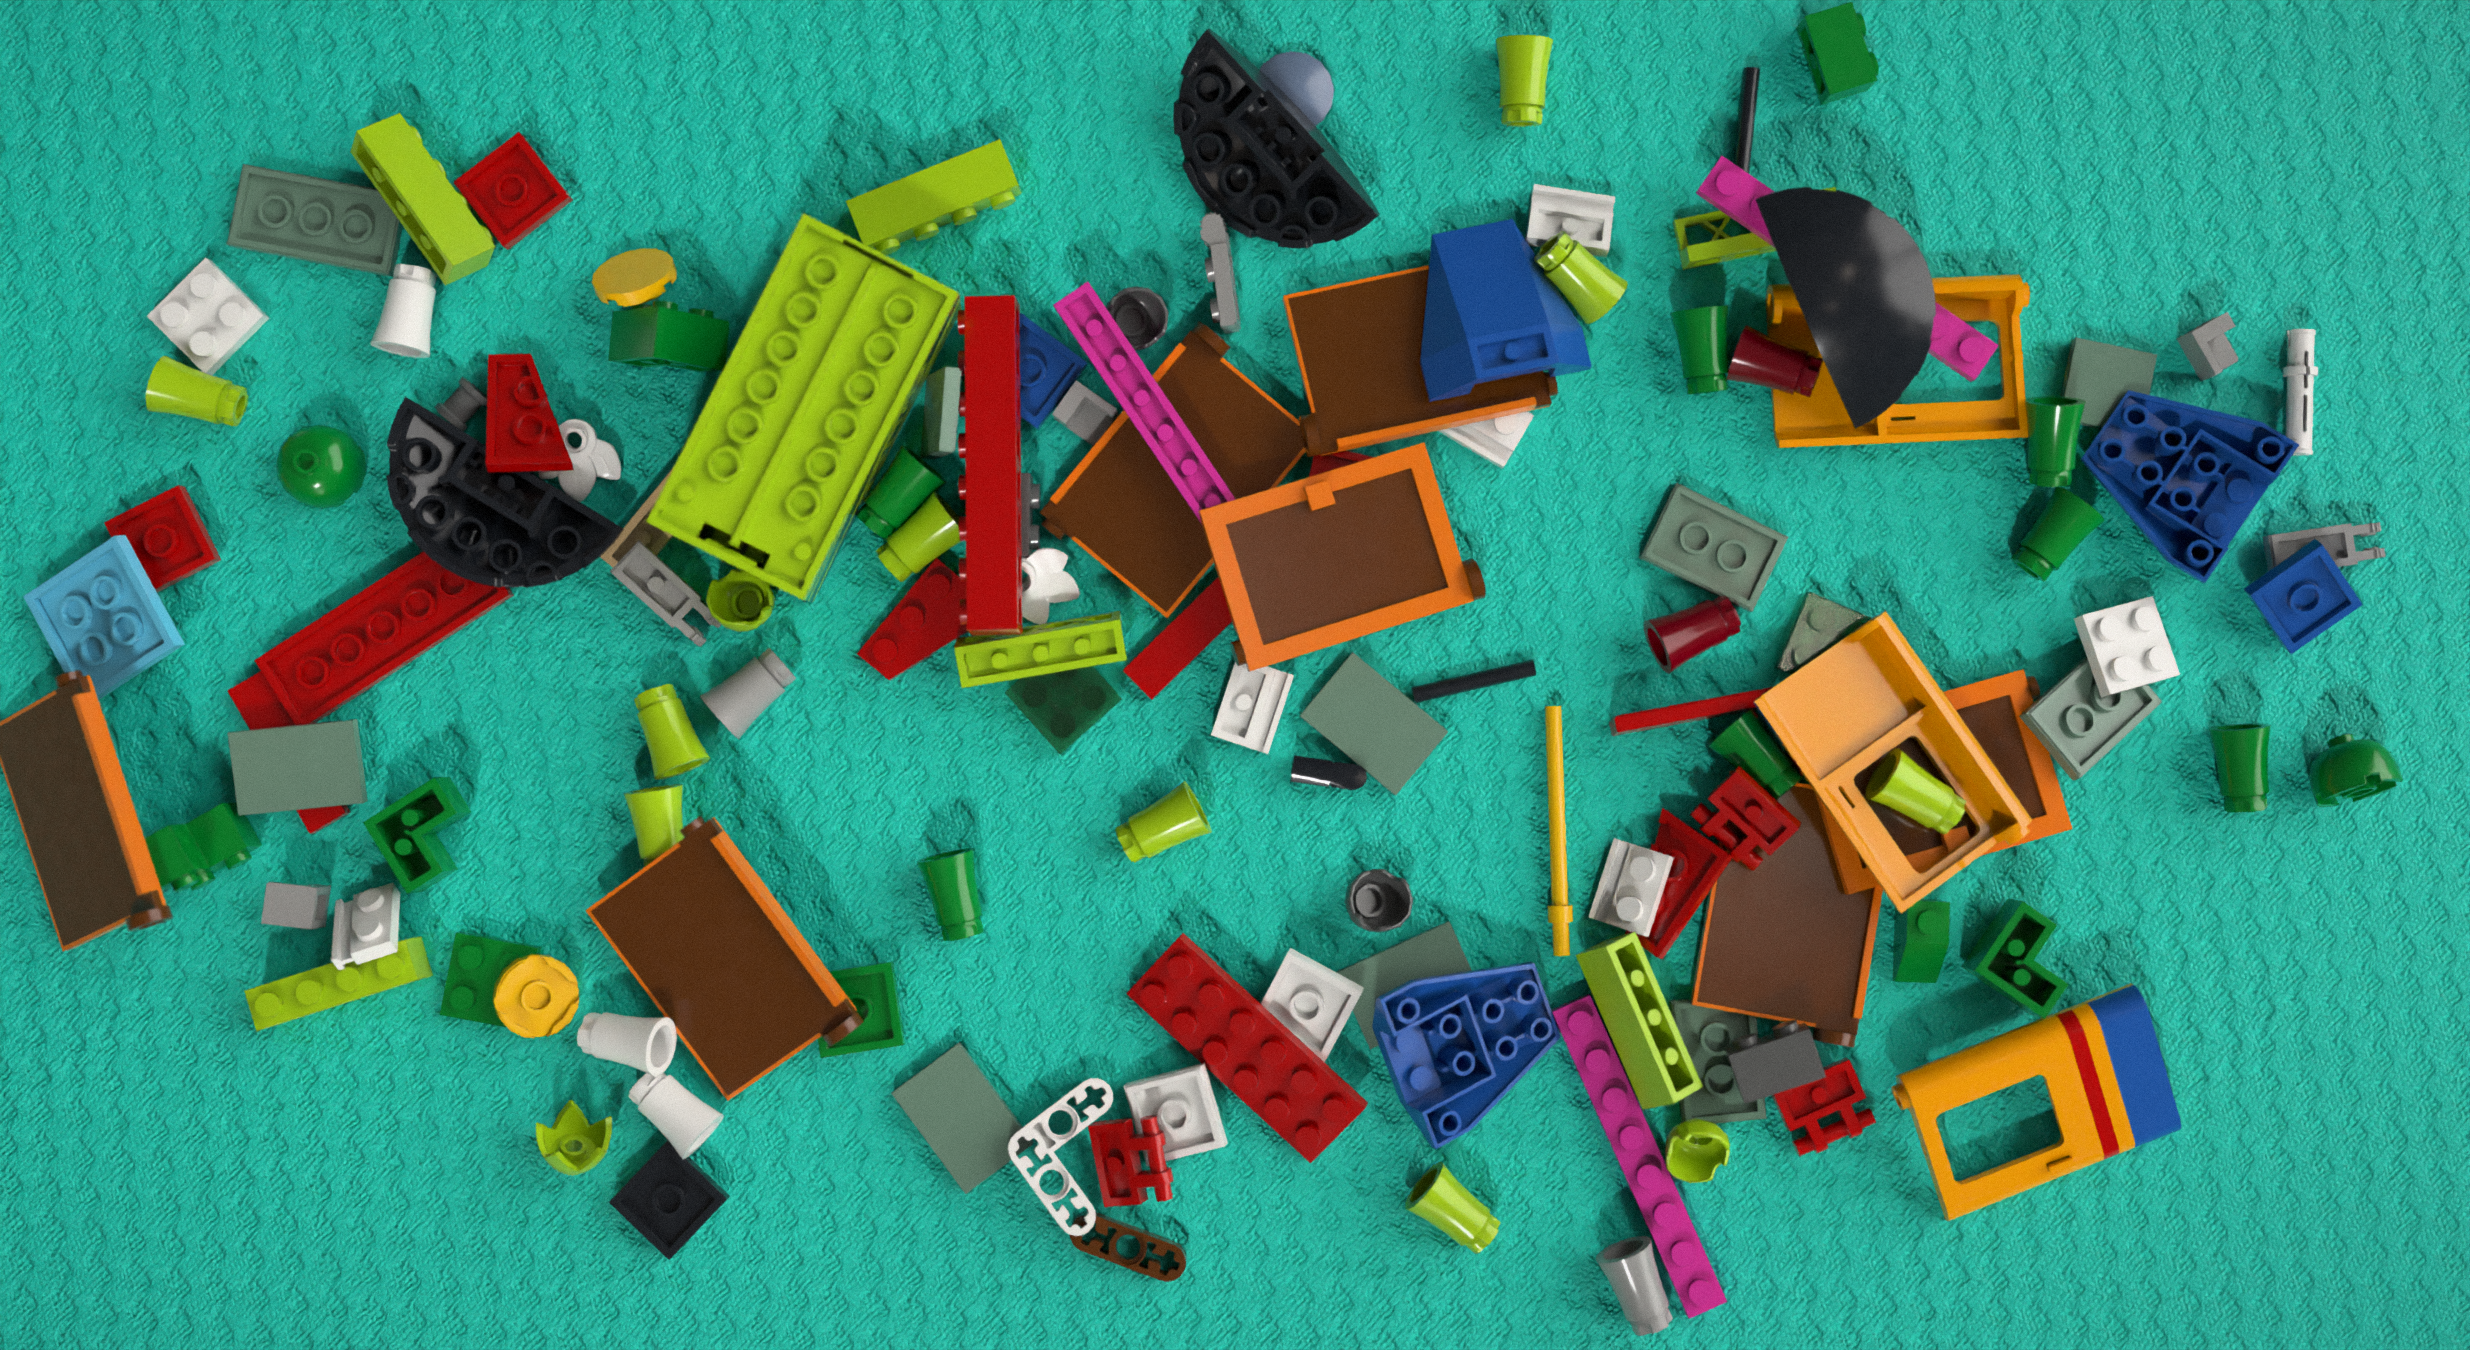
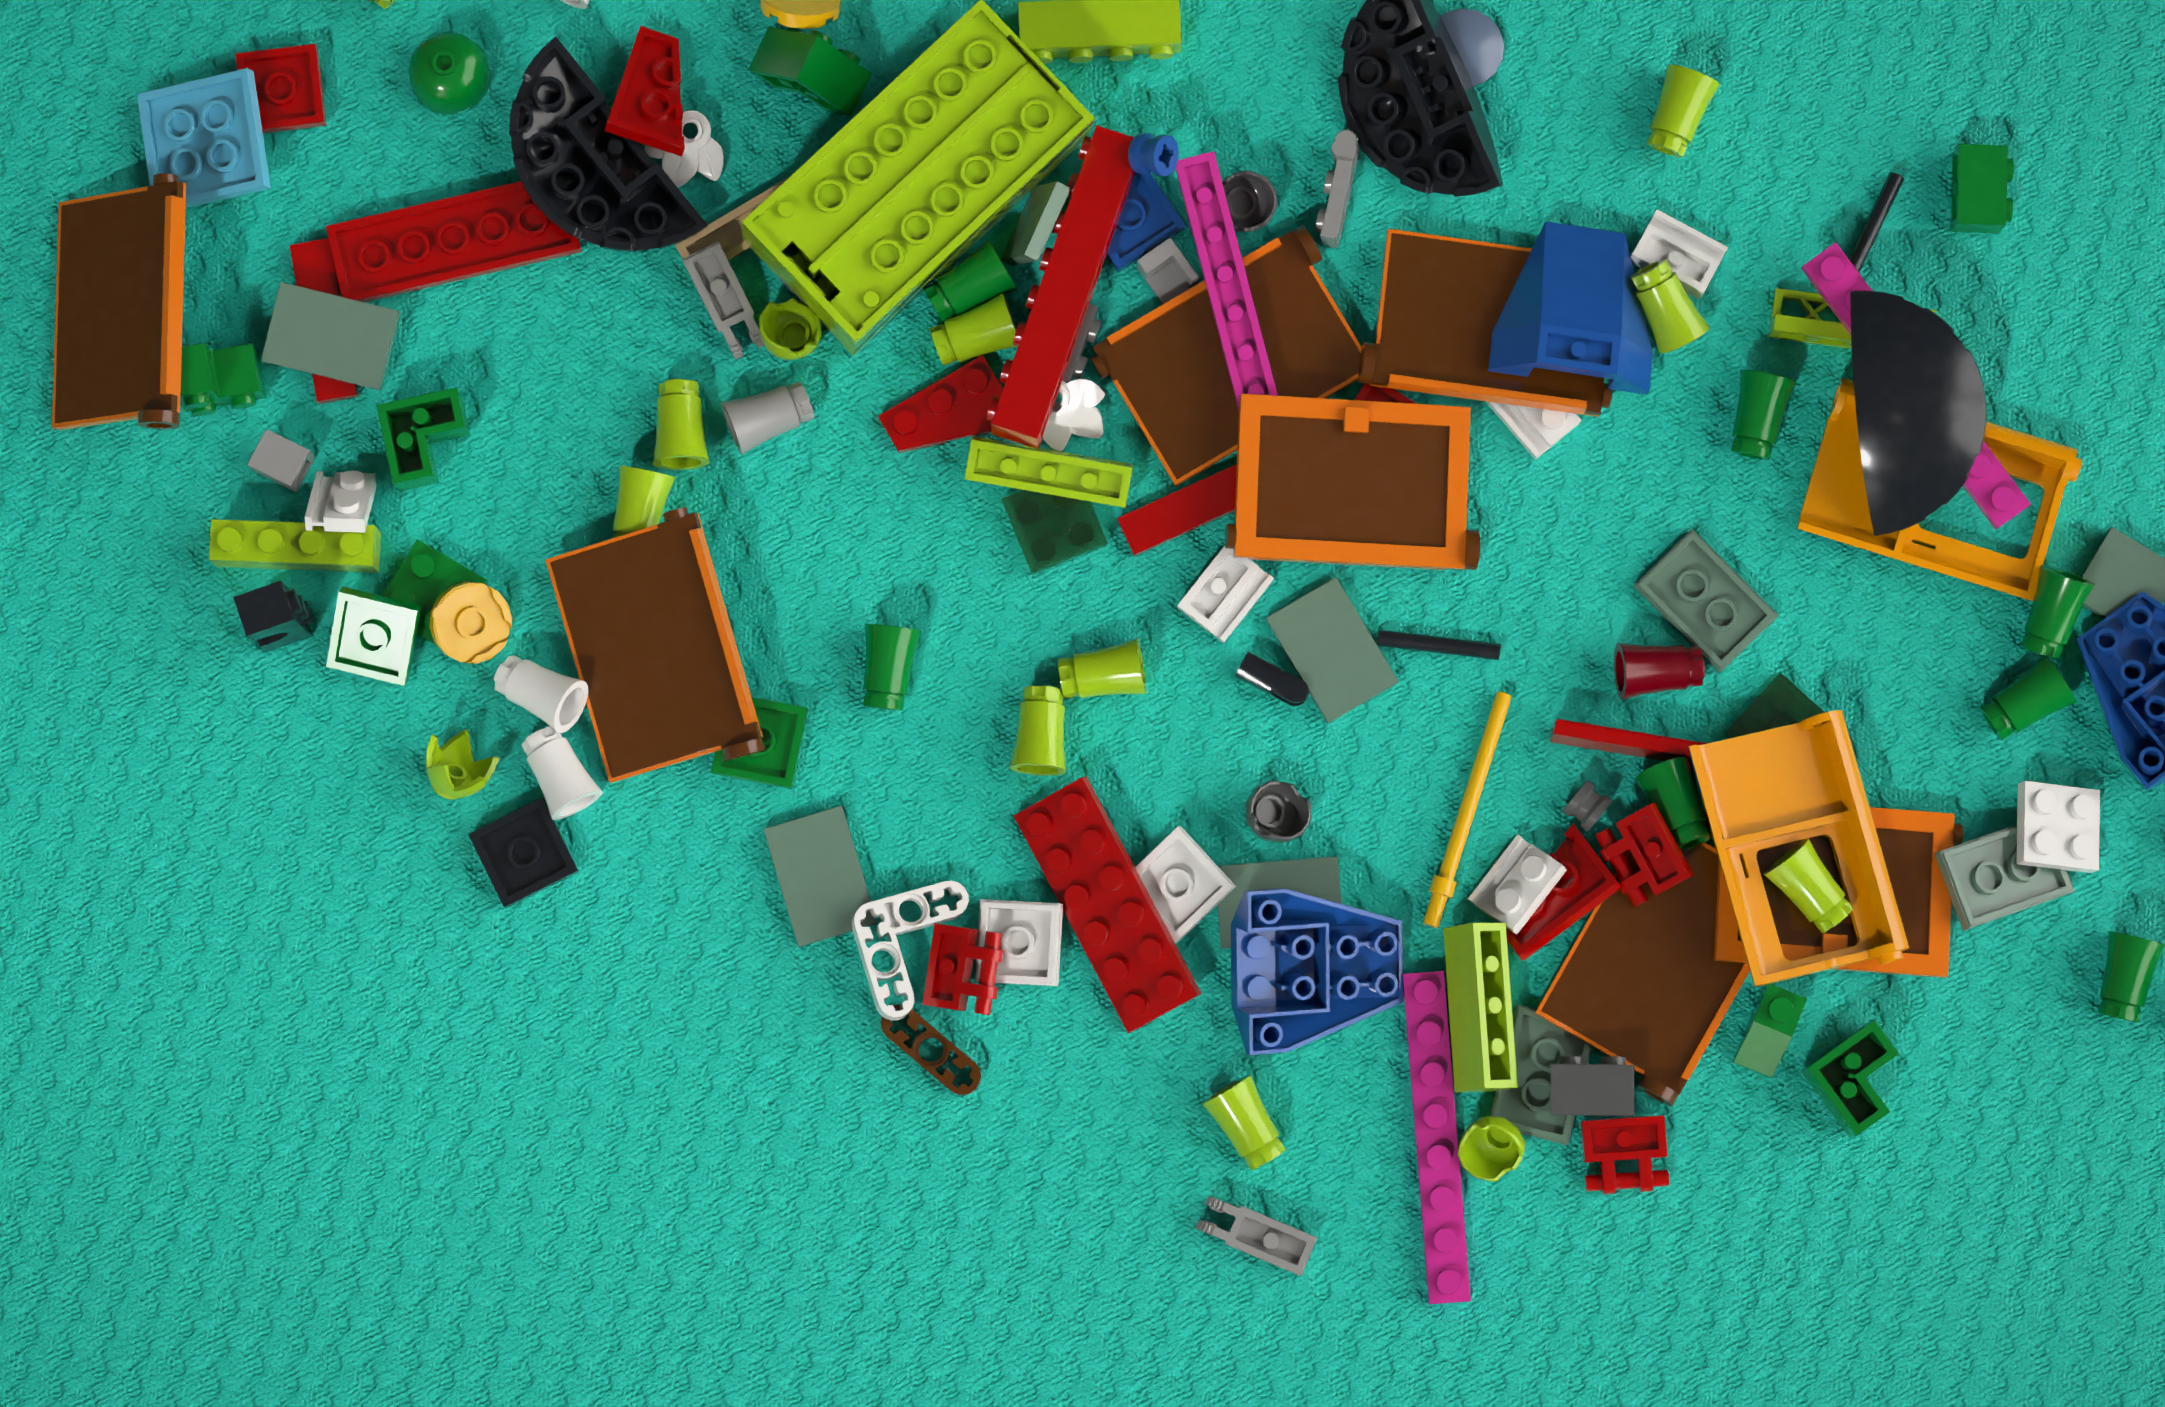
camera: 20 degrees right, 5 degrees down
dark grey bush [434,377,487,432] -> none
light grey plant [1596,1236,1673,1336] -> none
dark red plant [1727,325,1823,397] -> none
light orange piece [1891,983,2182,1221] -> none
none -> black arch [233,581,315,652]
none -> plate [326,587,422,686]
none -> lime plant [1009,685,1066,776]
none -> blue wheel [1128,133,1179,176]
none -> light grey hinge [1196,1196,1317,1276]
none -> dark grey wheel [1562,780,1613,832]

